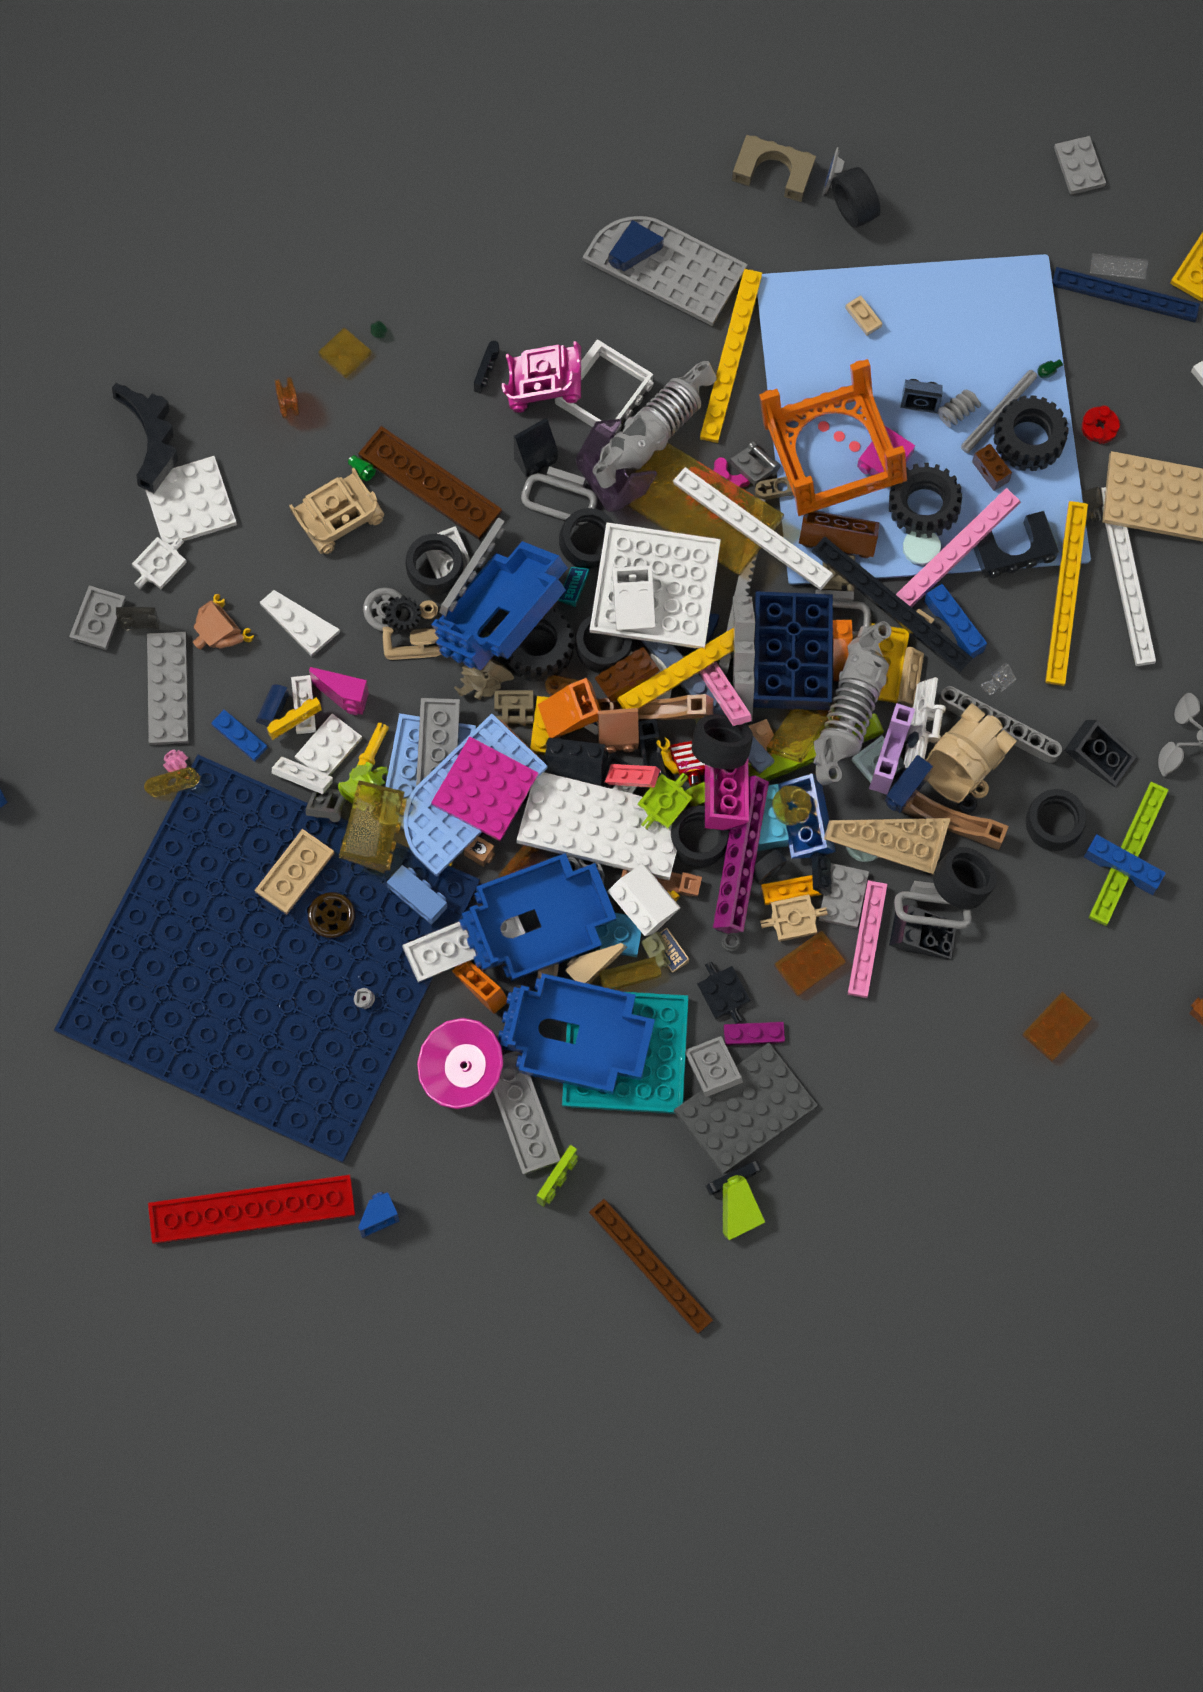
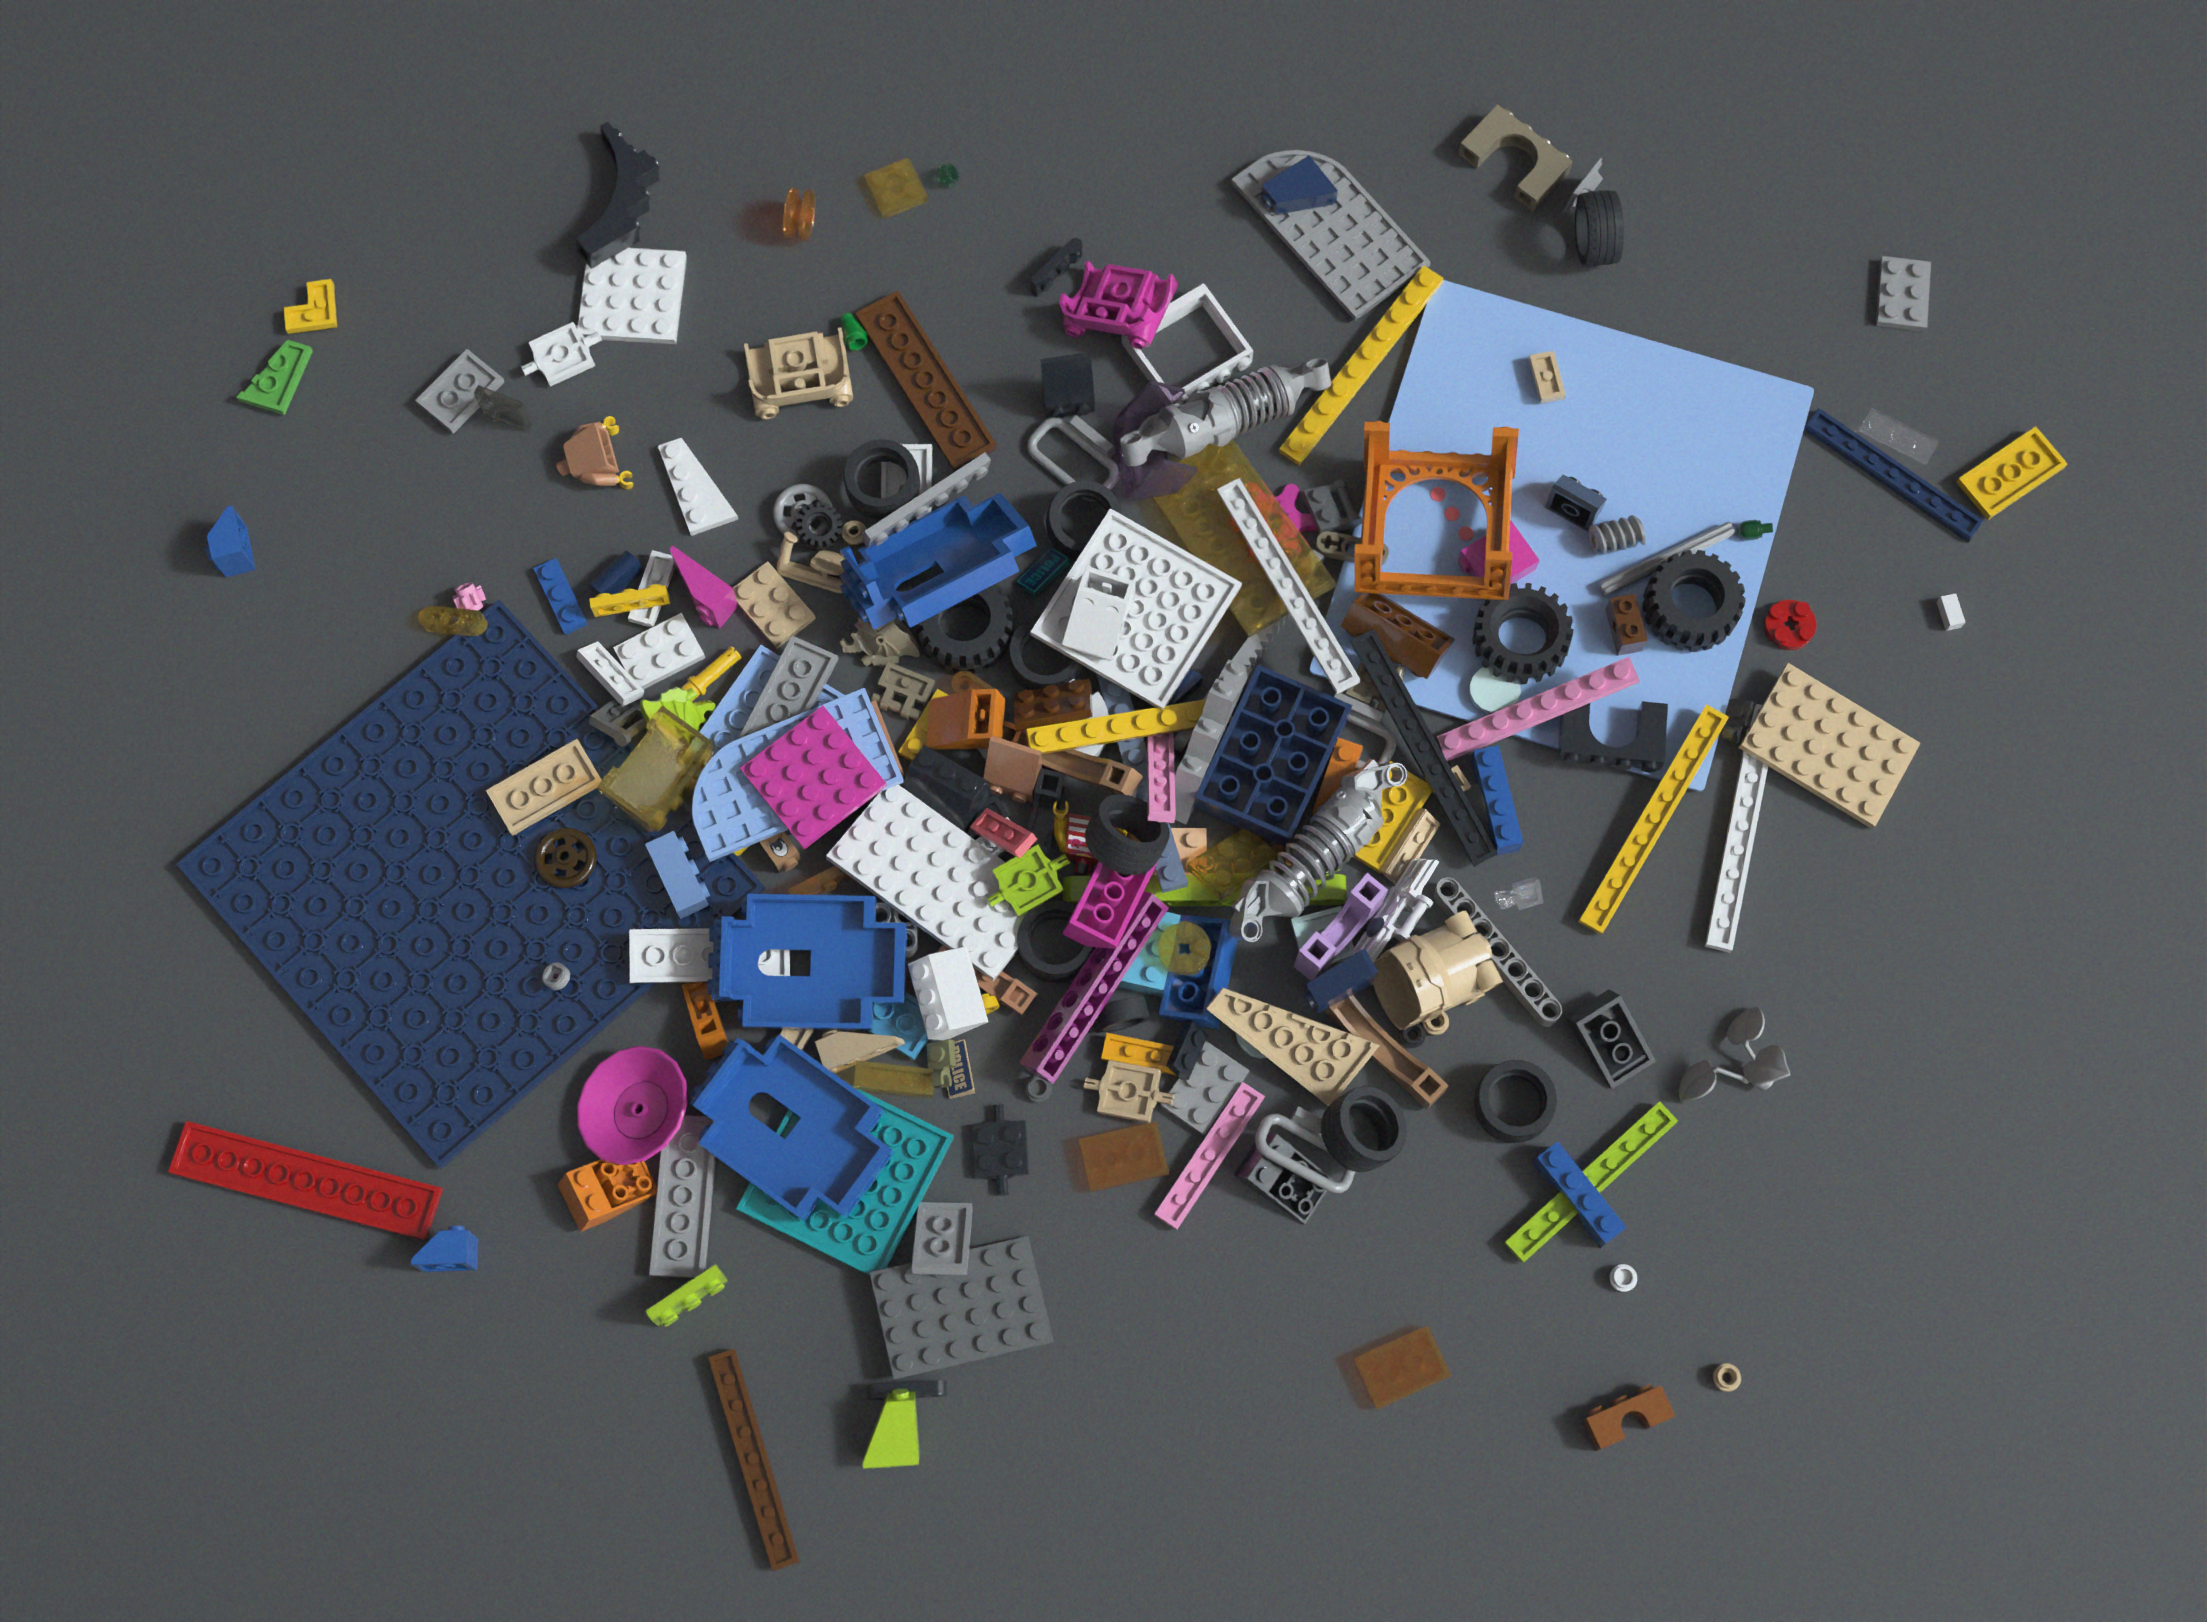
camera: 25 degrees right, 0 degrees up
light grey plate [147,632,189,745] -> none
magenta plate [723,1022,785,1046] -> none
none -> orange slope [558,1160,658,1232]
none -> tan plate [733,561,816,649]
none -> white plate [1609,1264,1637,1292]

